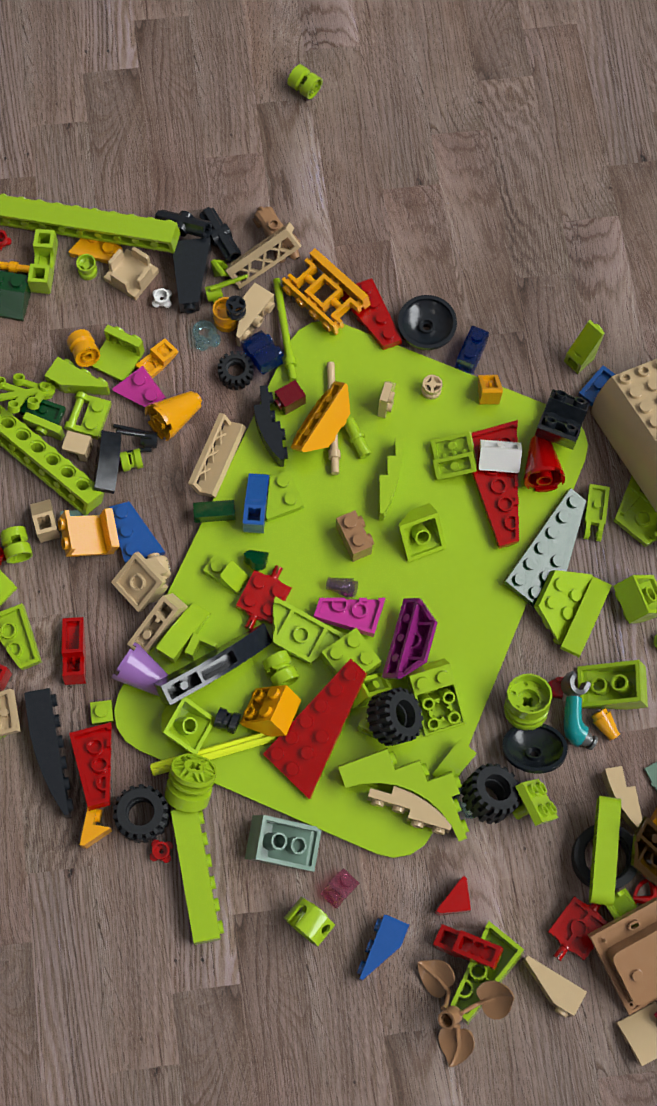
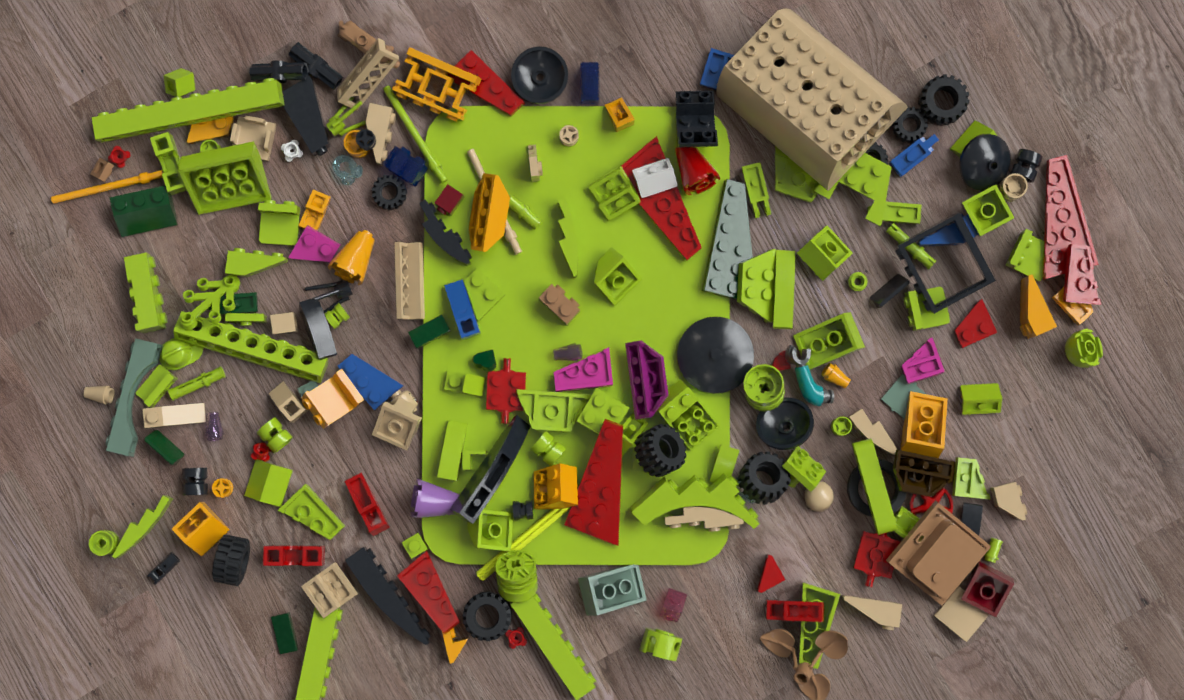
camera: 20 degrees left, 15 degrees up
lime plate [64,391,112,439] -> none
light orange wheel [67,329,100,367] -> none
tan slope [127,593,188,653] -> none
lime slope [211,259,230,277] -> none
blue slope [357,914,409,981] -> none
lime slope [564,320,605,374] -> none
none -> lime panel [163,68,195,97]
none -> lime slope [178,141,271,215]
none -> black dish [677,317,754,394]
none -> tan hair [804,481,834,512]
none -> lime wheel [831,416,852,436]

